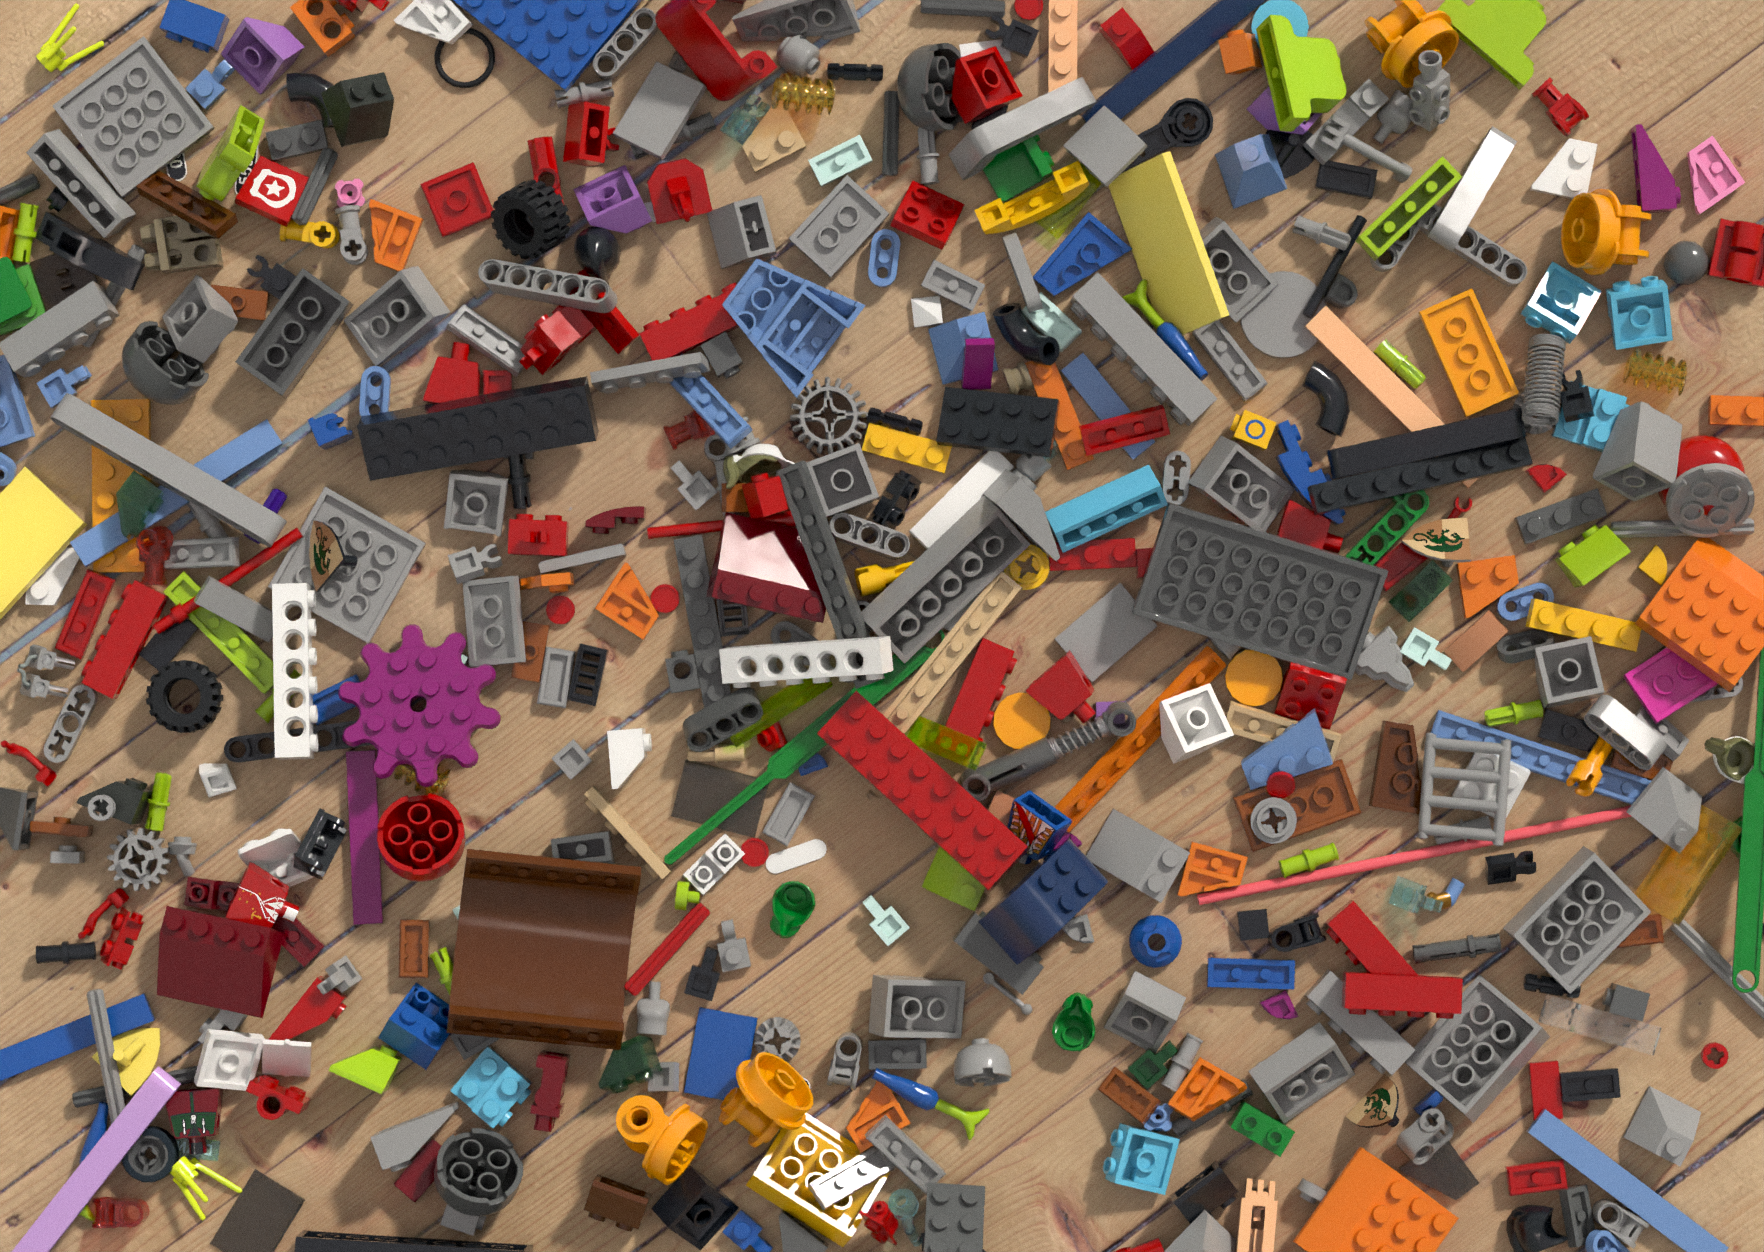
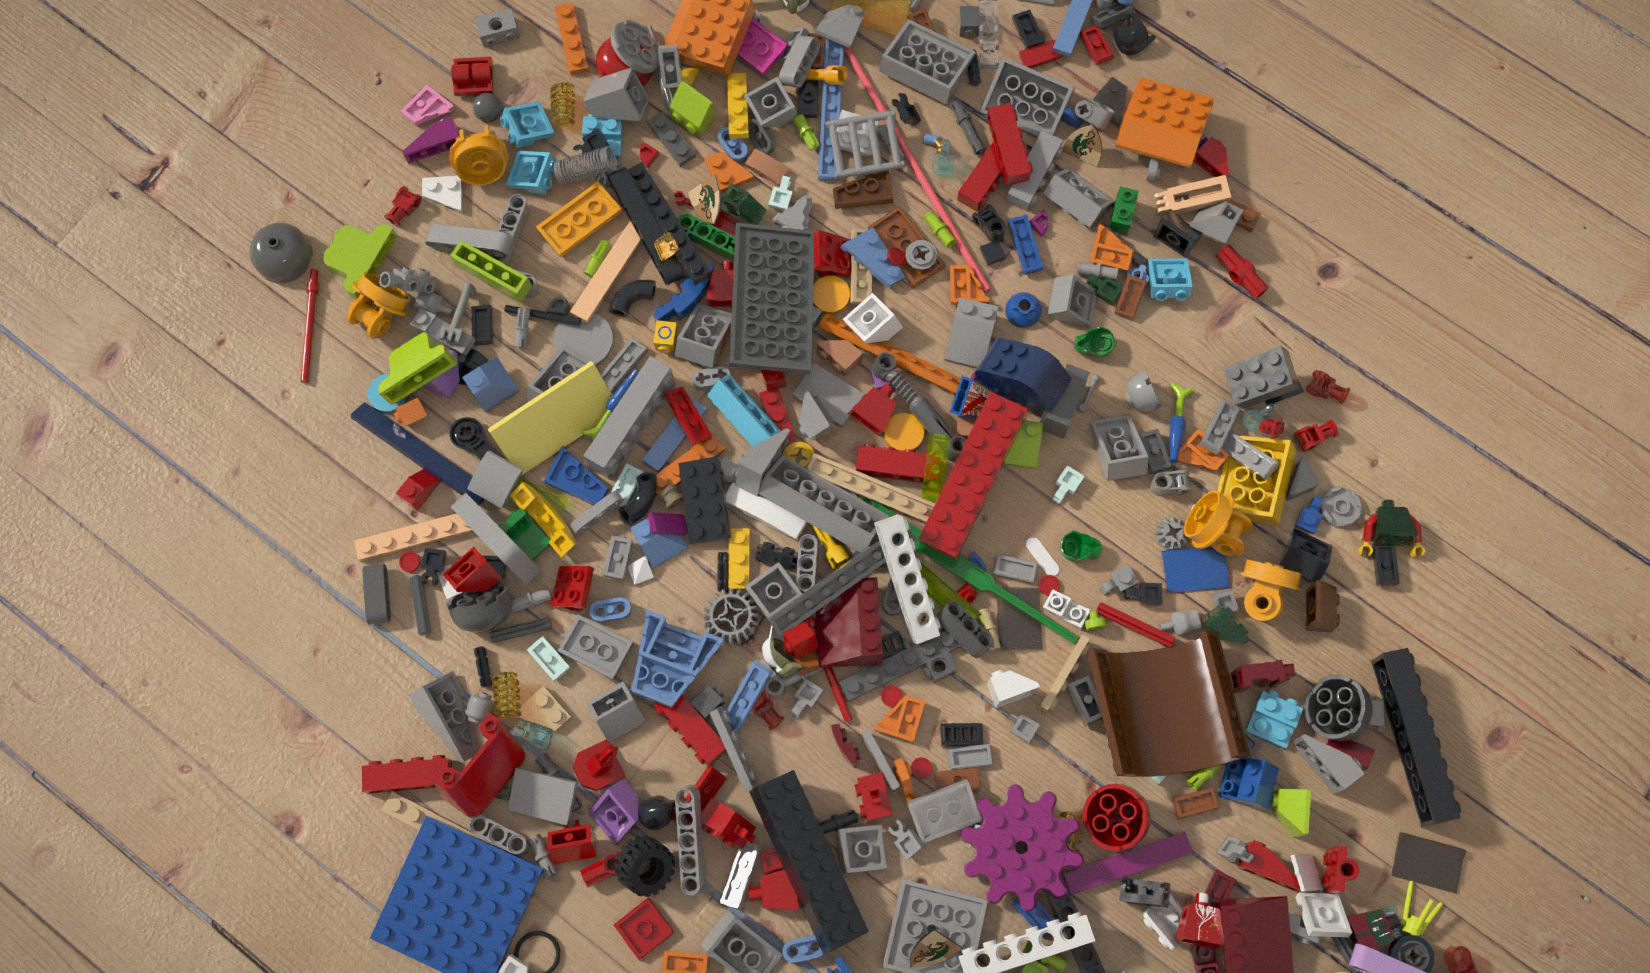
camera: 105 degrees left, 15 degrees down
none -> clear yellow tile [654,232,679,261]
none -> light grey brick [658,44,683,88]
none -> light grey slope [799,391,837,440]
none -> nougat slope [817,340,862,376]

